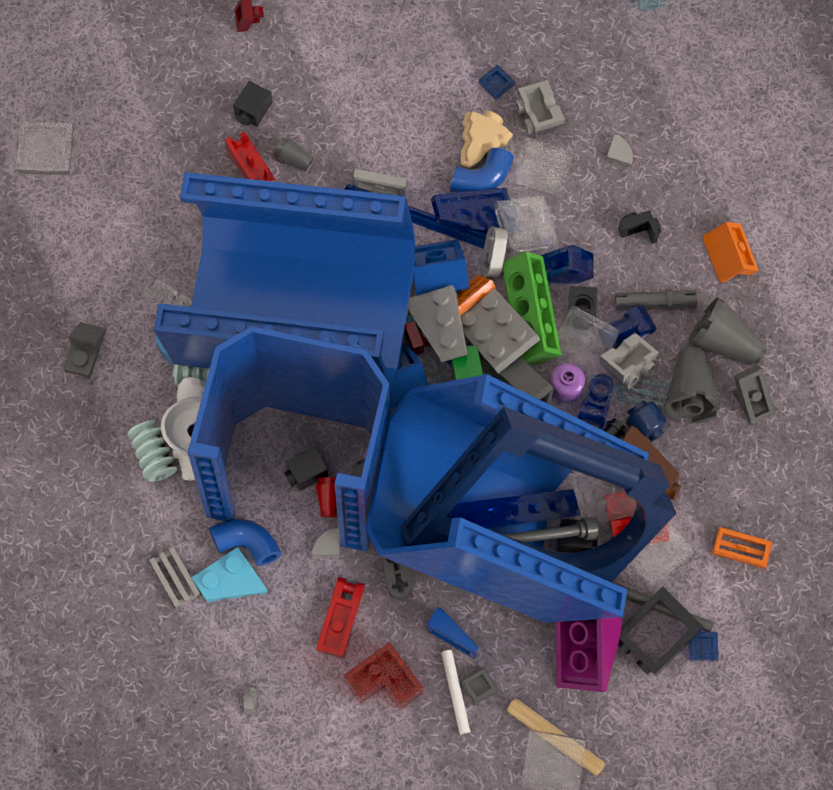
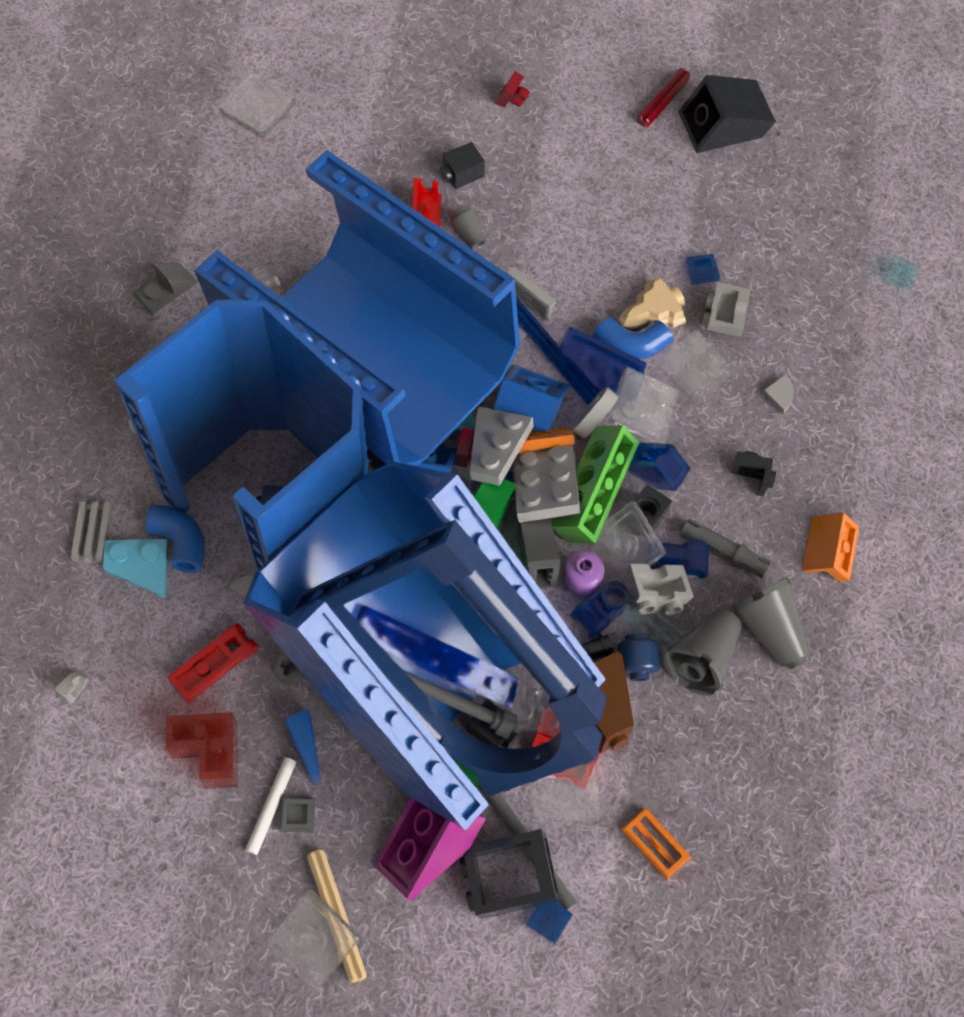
camera: 30 degrees right, 5 degrees down
dark grey slope [732,365,775,425] -> none

